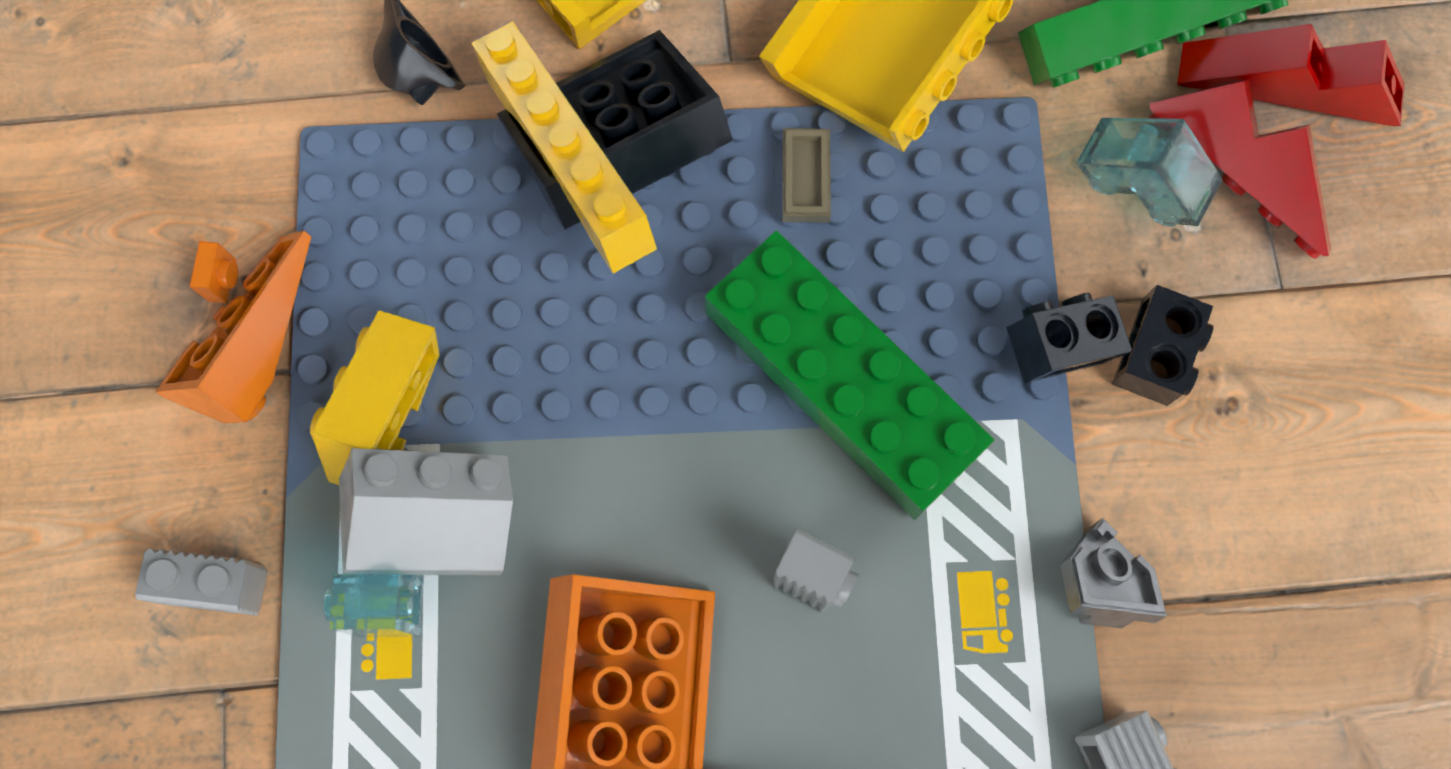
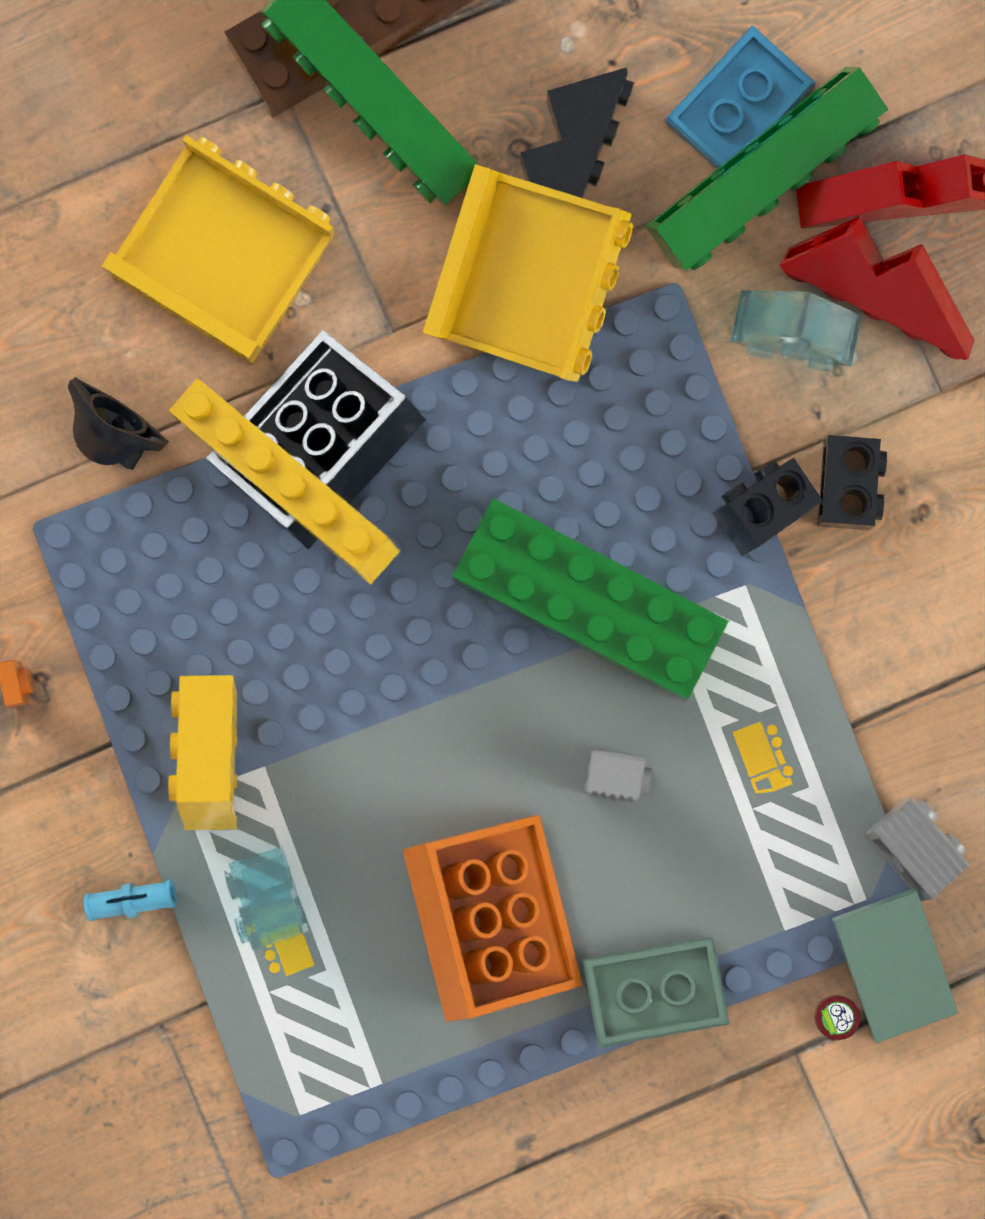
camera: 20 degrees left, 10 degrees up
light grey brick [135,548,268,616] -> none
orange wedge [156,231,311,424] -> none
slope [339,448,513,575] -> none
dark tan tile [782,128,831,223] -> none
flat silver plate [1060,518,1167,628] -> none
none -> medium azure pin [84,880,177,921]

